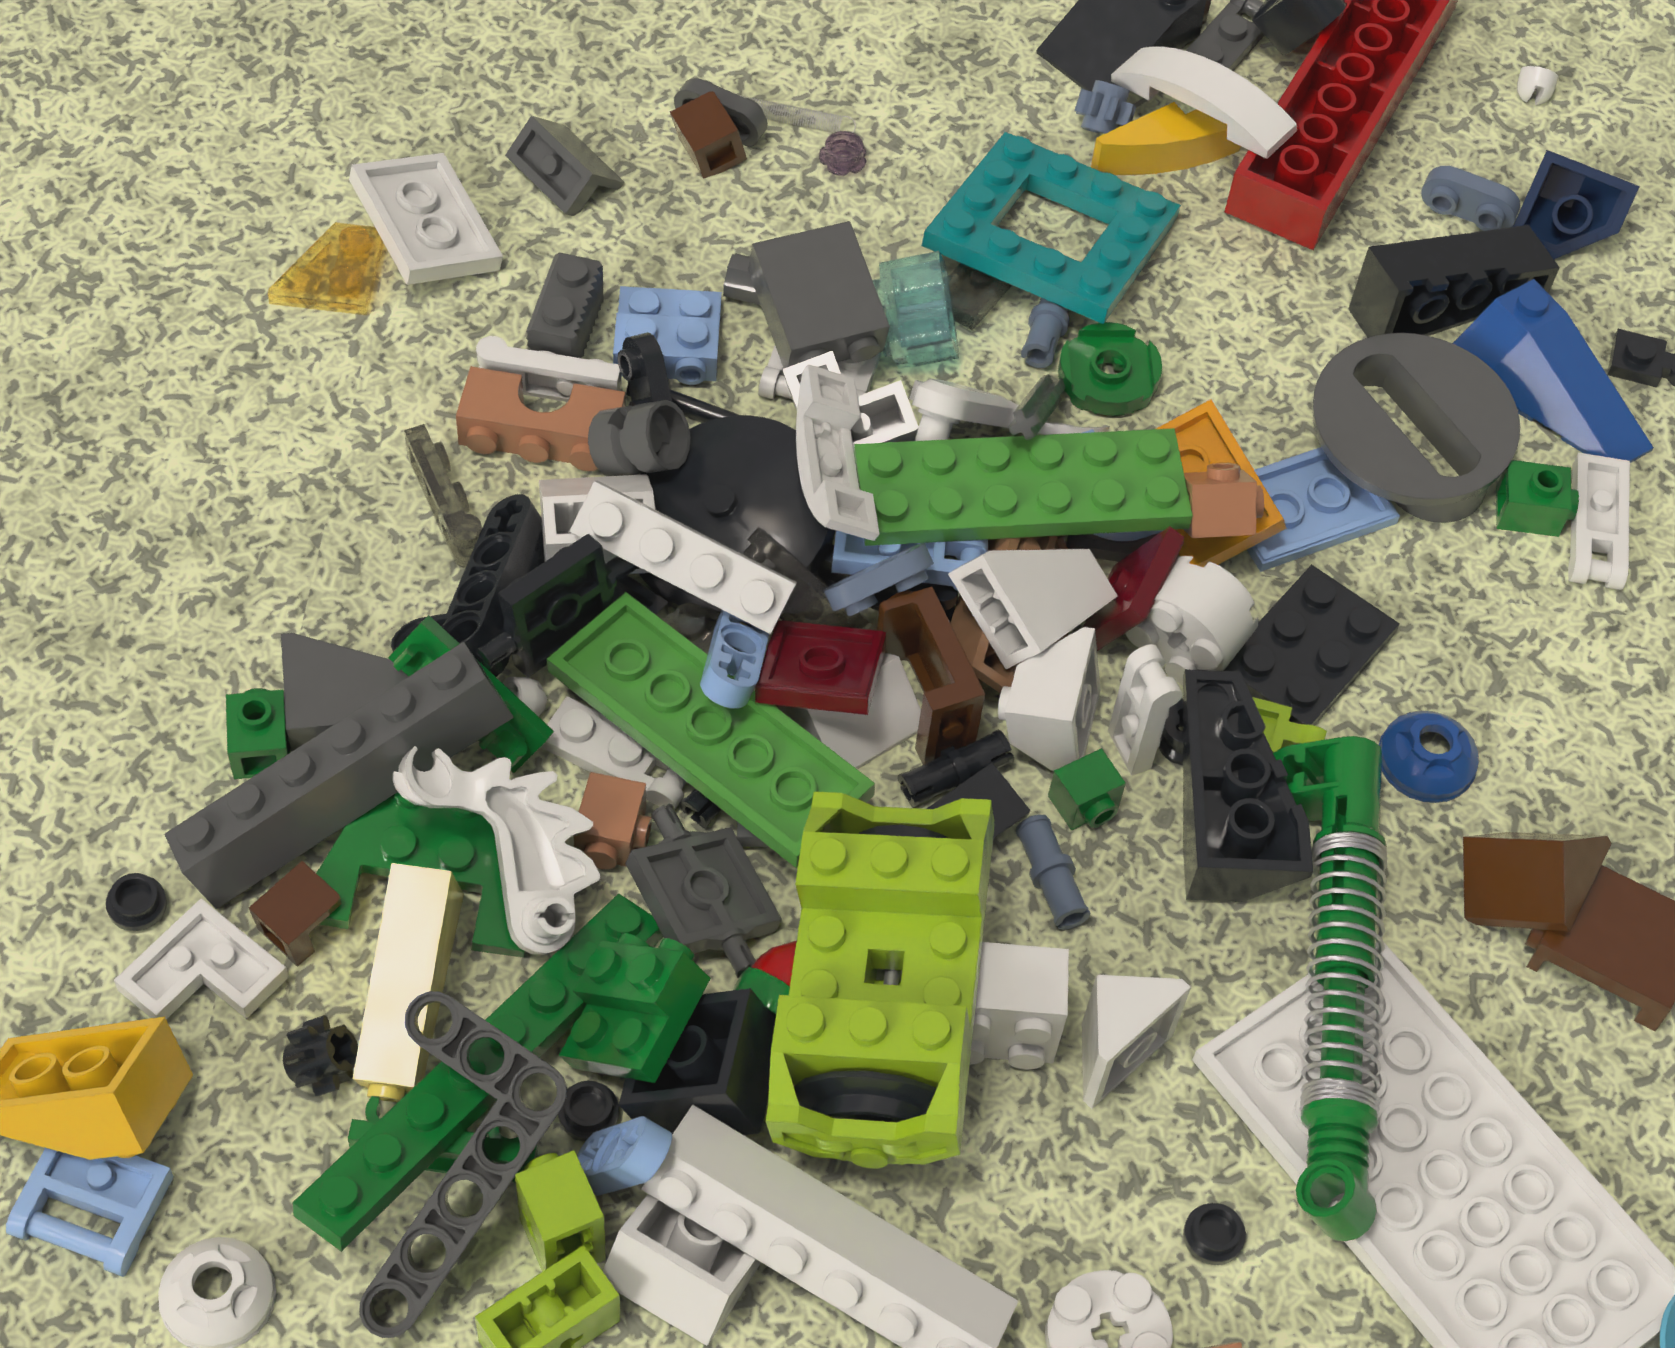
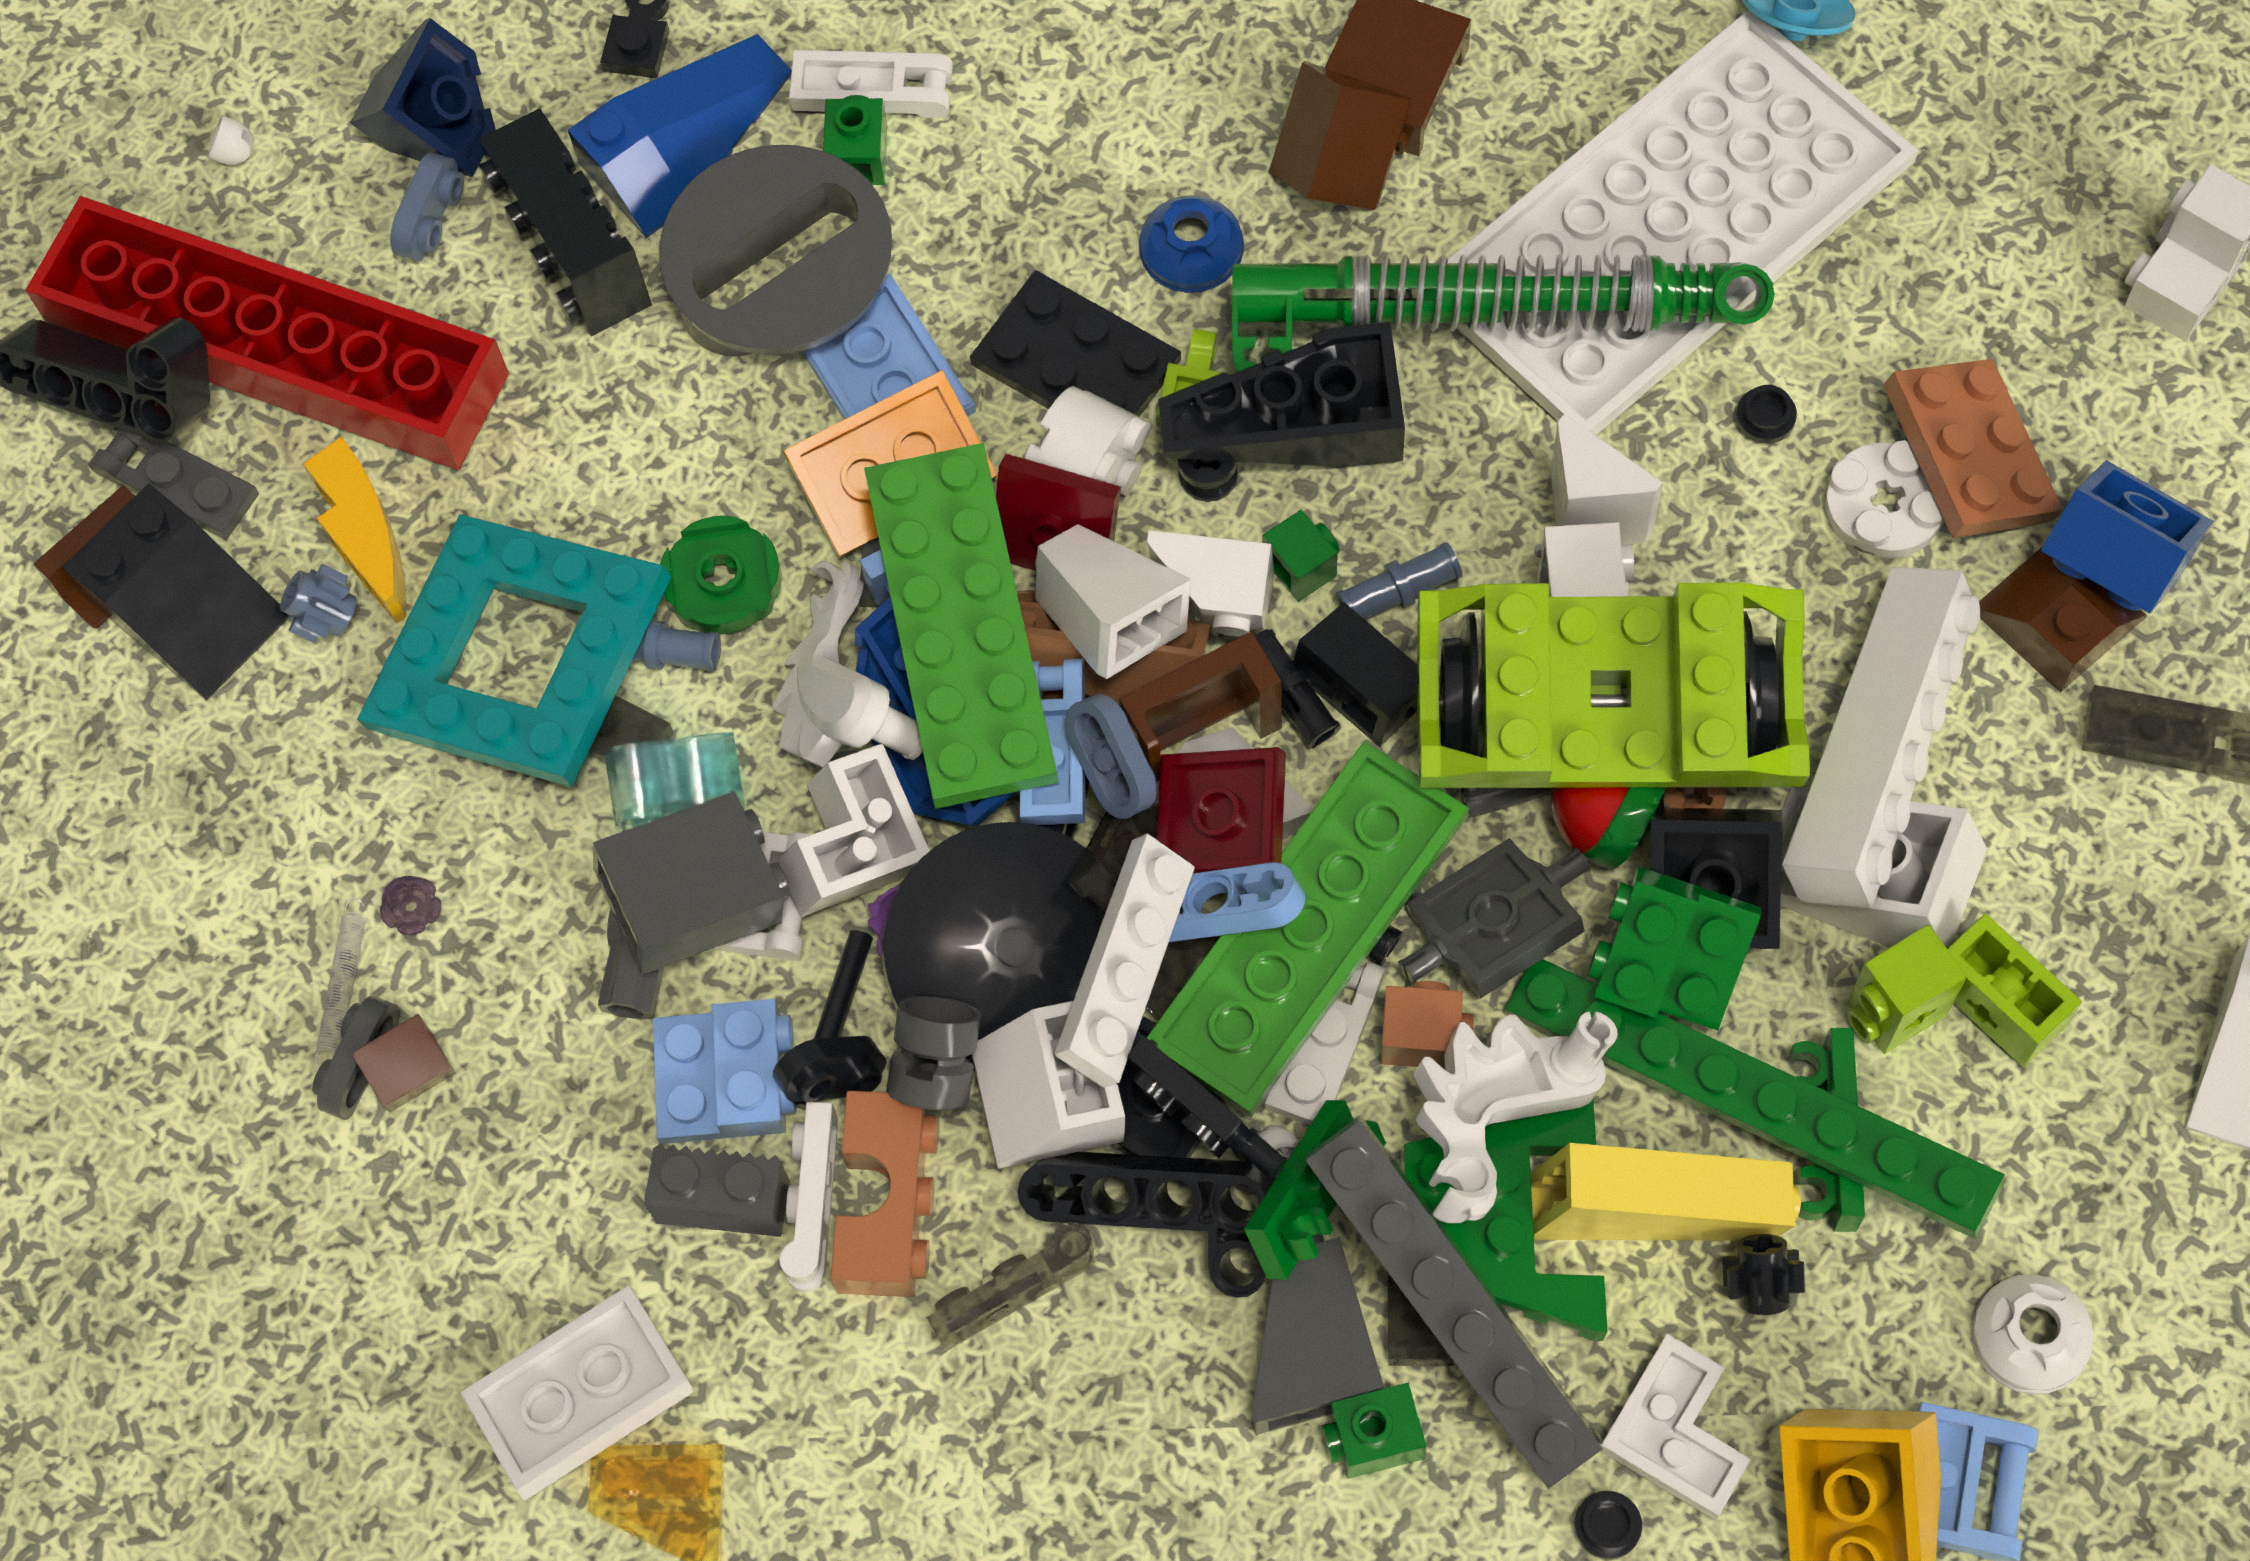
camera: 85 degrees left, 10 degrees up
reddish brown panel [249,861,341,967] -> none
dark grey beam [359,991,567,1338] -> none
dark grey panel [505,115,624,216] -> none
black plate [558,1080,619,1141] -> none
light blue beam [577,1116,672,1196] -> none
white slope [796,364,879,541] -> none
dark grey axle [1008,374,1066,440] -> none
white plate [1108,644,1183,776] -> none
white slope [1111,47,1297,159] -> none
nougat brick [1183,463,1264,538] -> none

